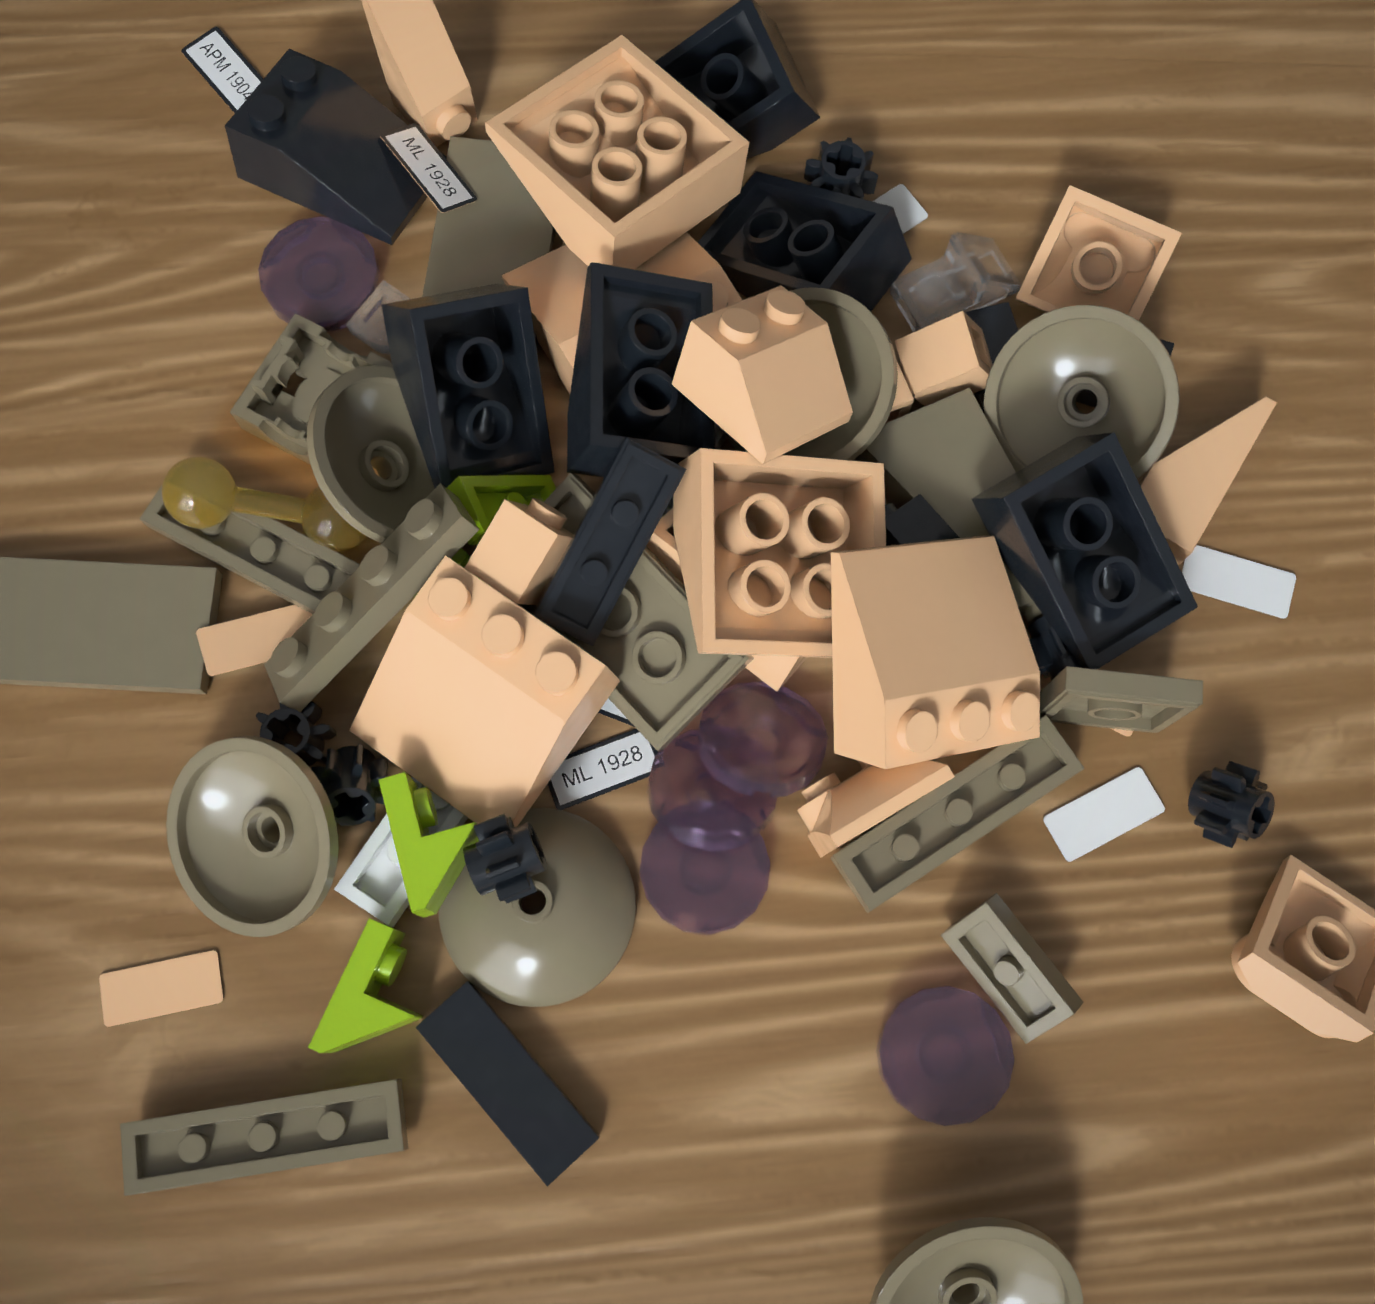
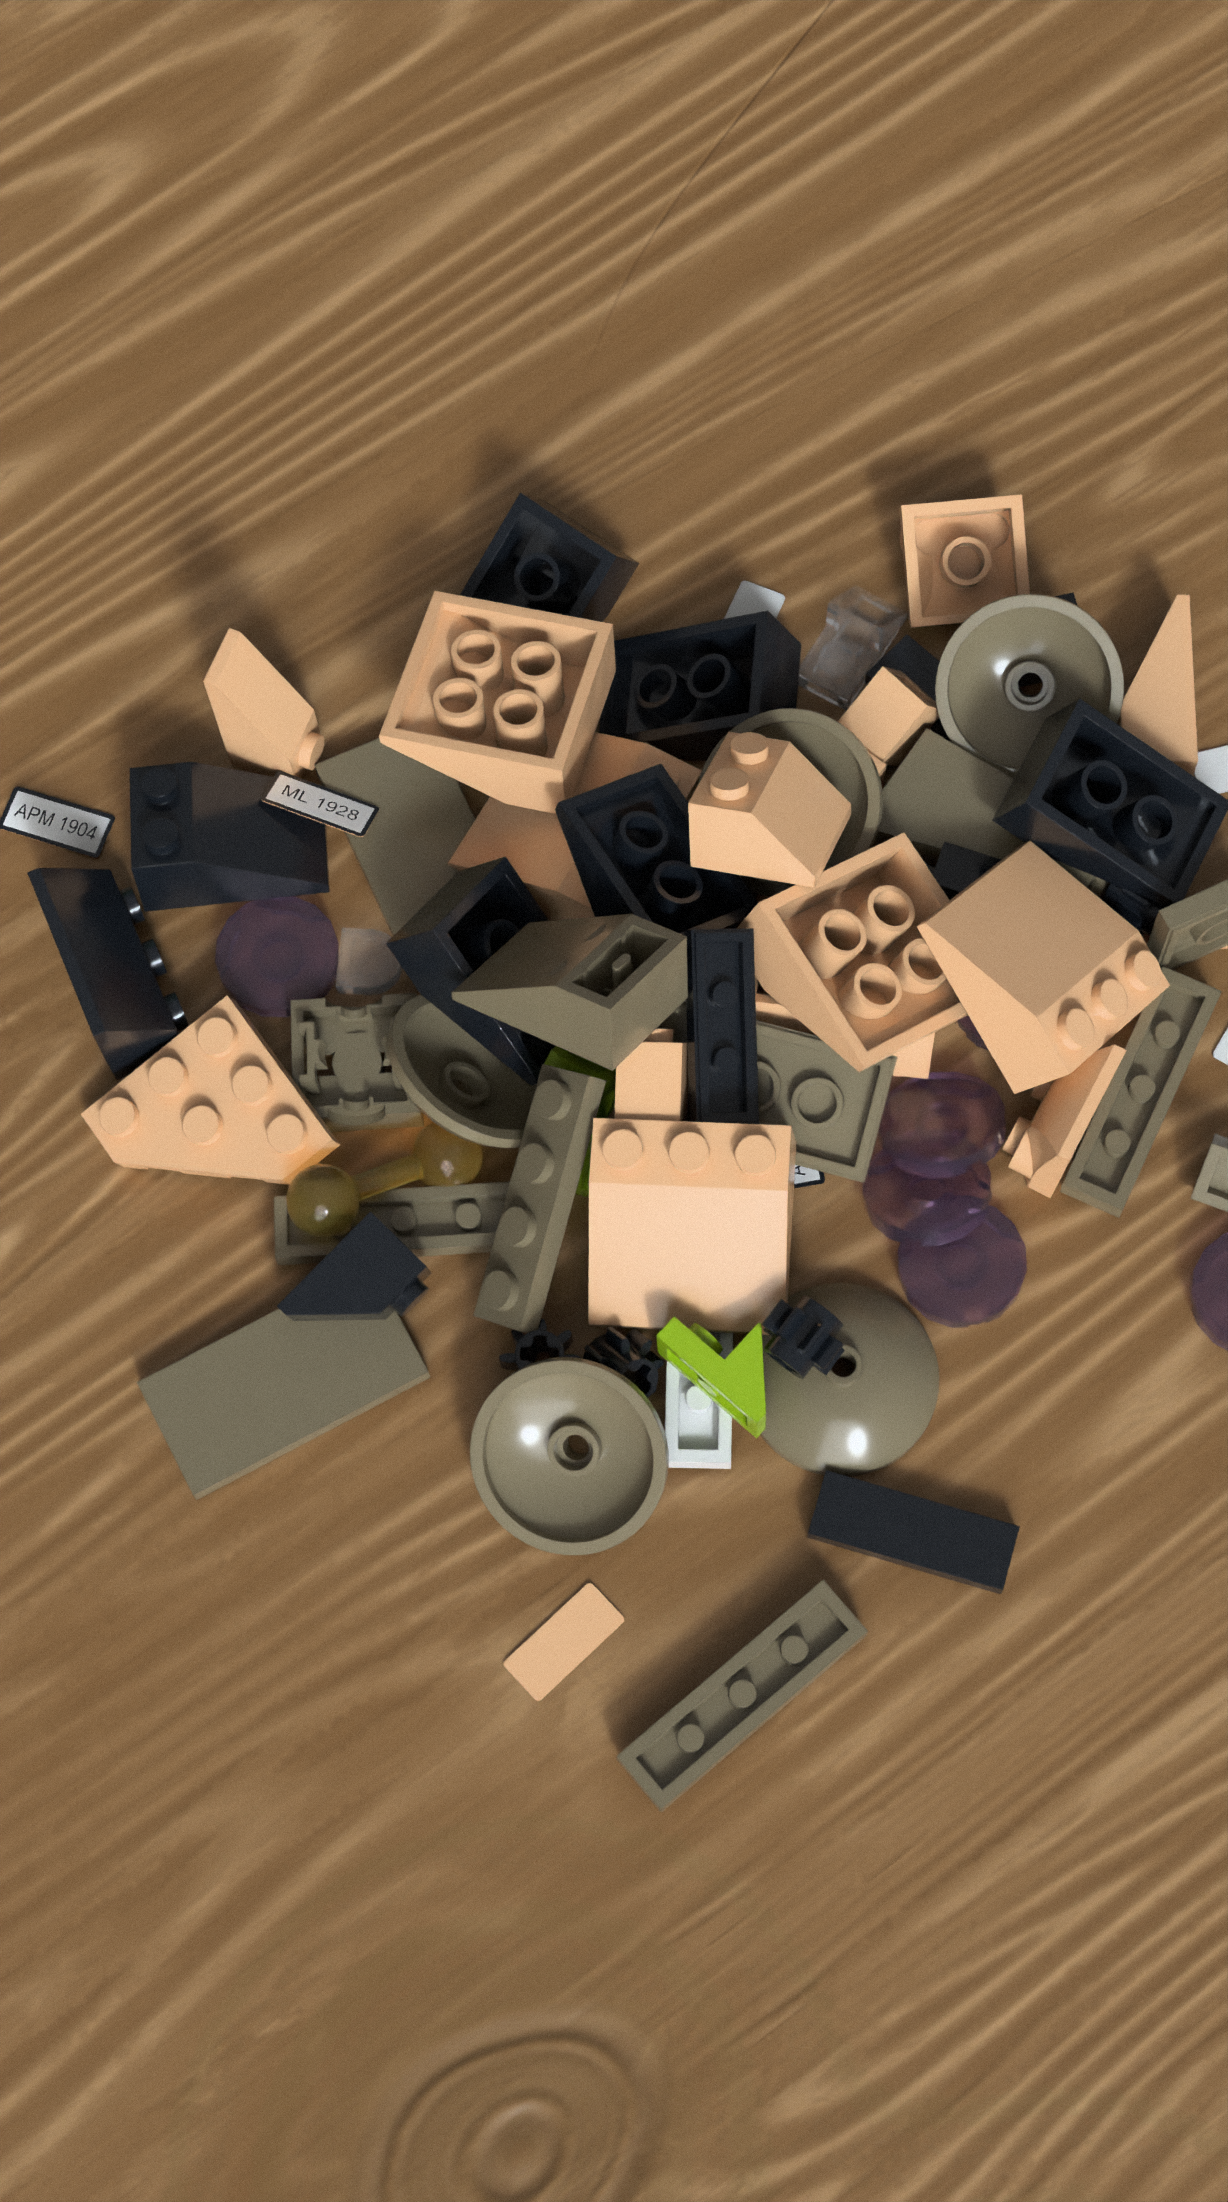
camera: 25 degrees left, 5 degrees down
light nougat sticker [196,605,313,676] -> none
lime slope [308,918,424,1053] -> none
white sticker [548,729,664,810] -> none
black gear [804,137,878,199] -> none
none -> black slope [27,868,189,1080]
none -> light nougat plate [81,995,341,1185]
none -> black slope [277,1211,431,1321]
none -> dark tan slope [452,914,688,1071]

